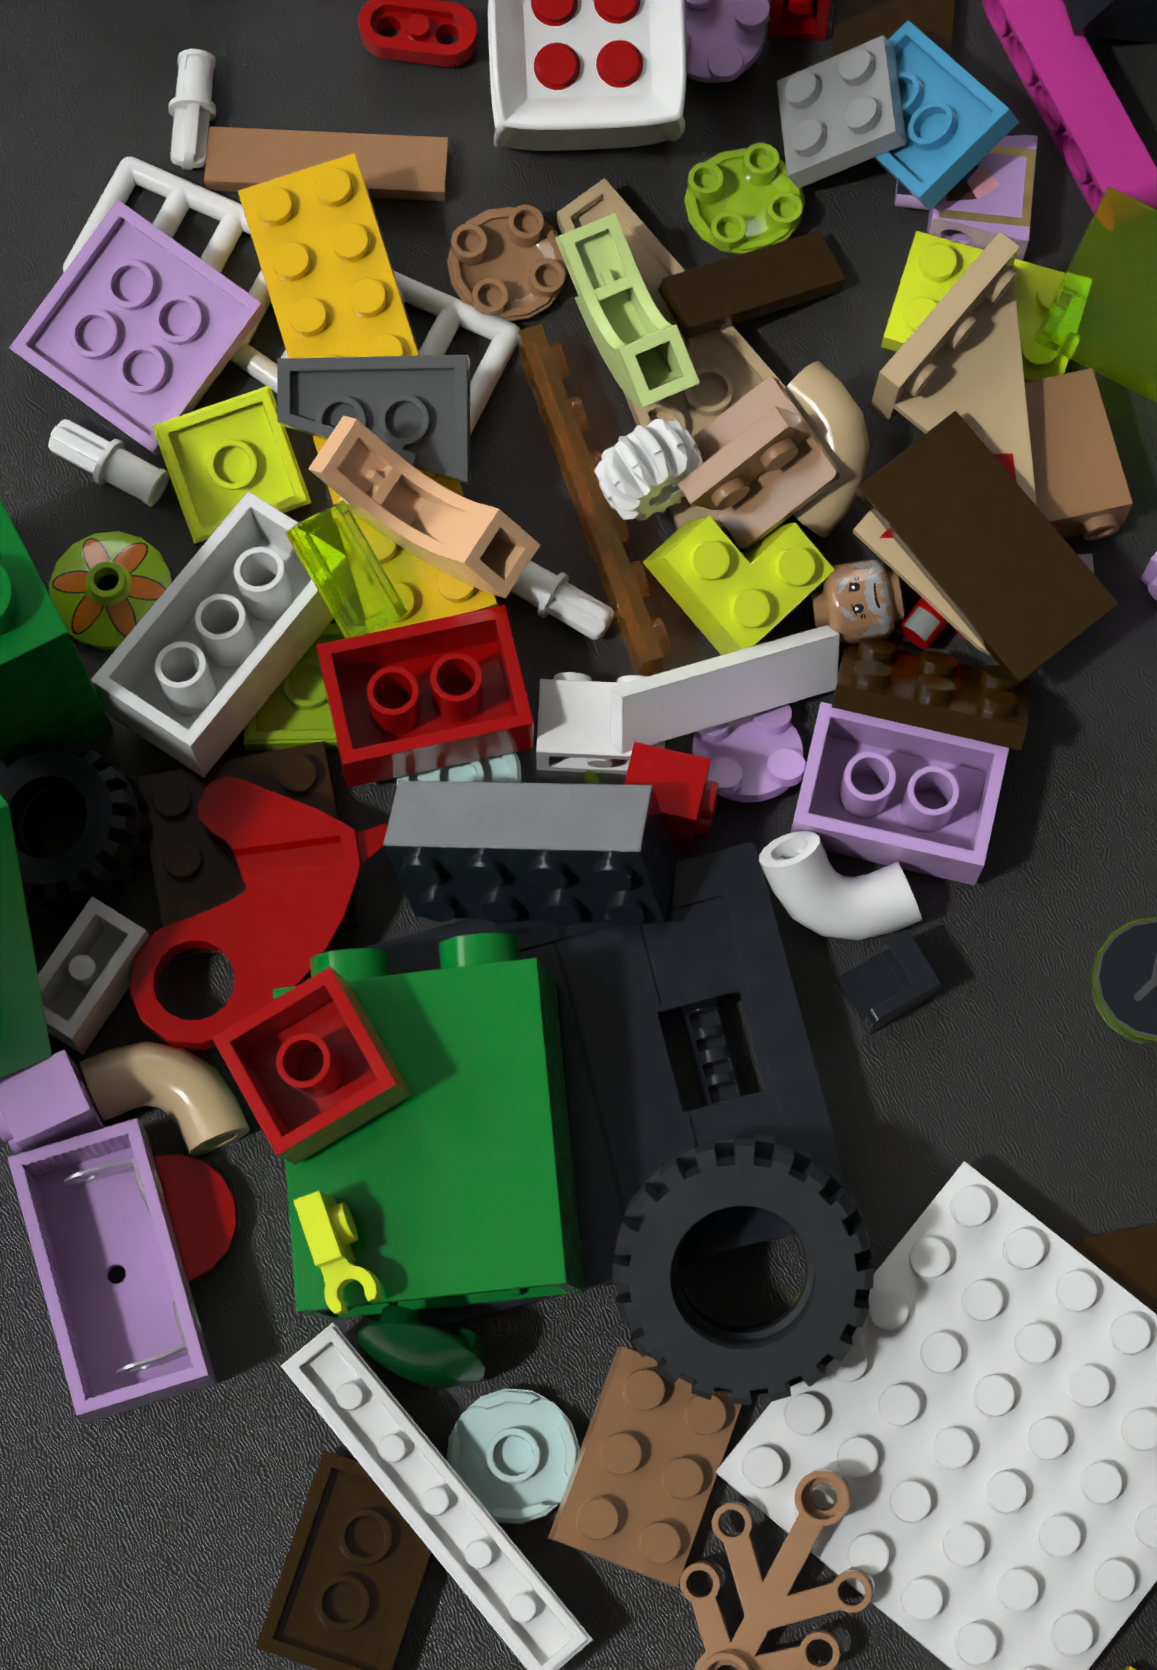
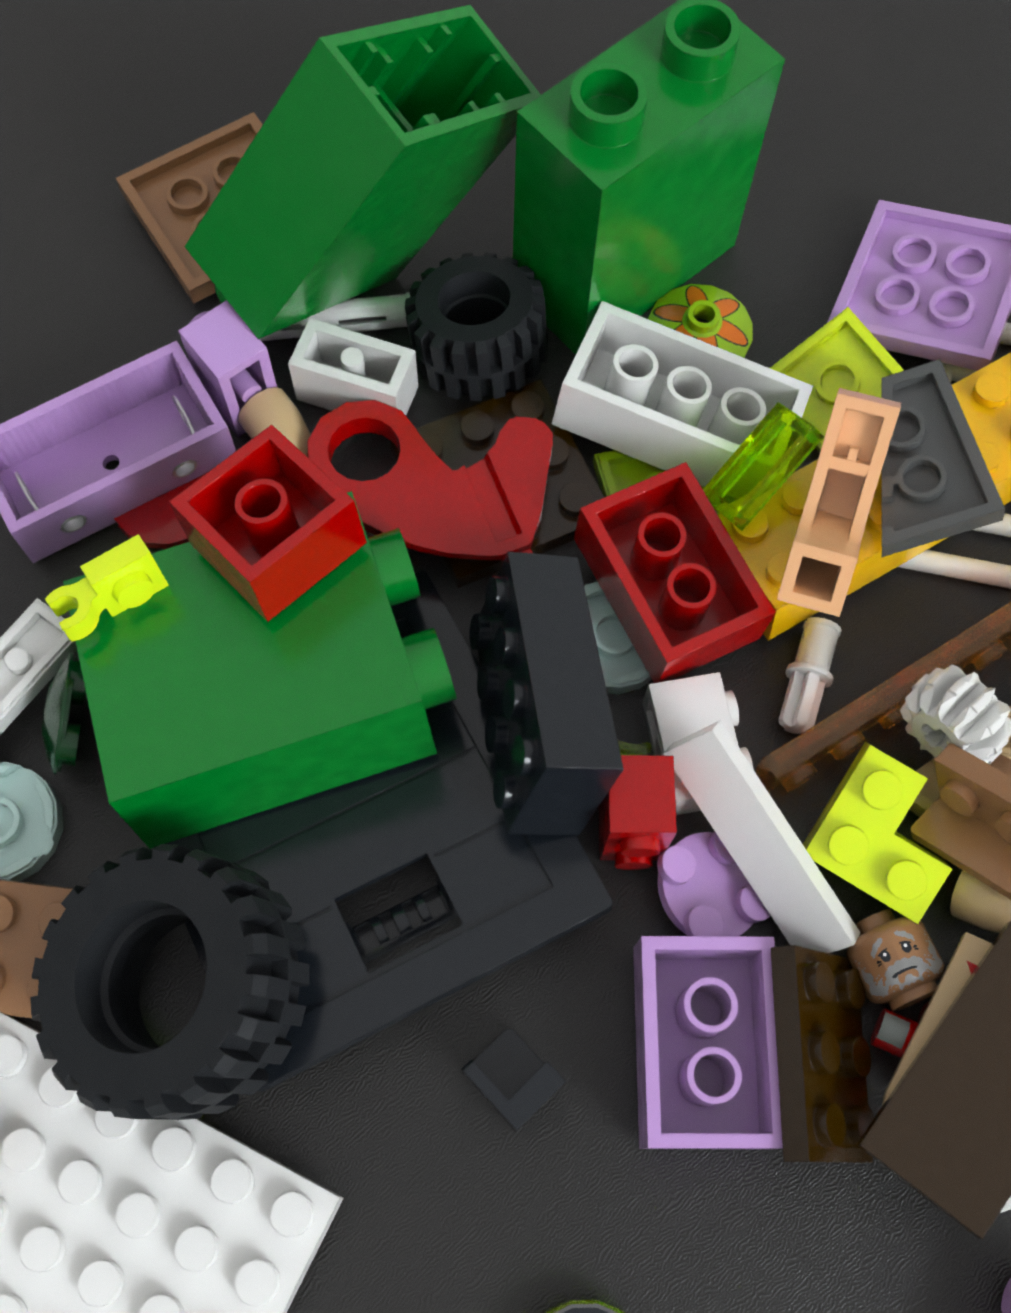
camera: 75 degrees right, 5 degrees down
white axle [48,419,169,507] -> none
white cylinder [759,831,922,941] -> none

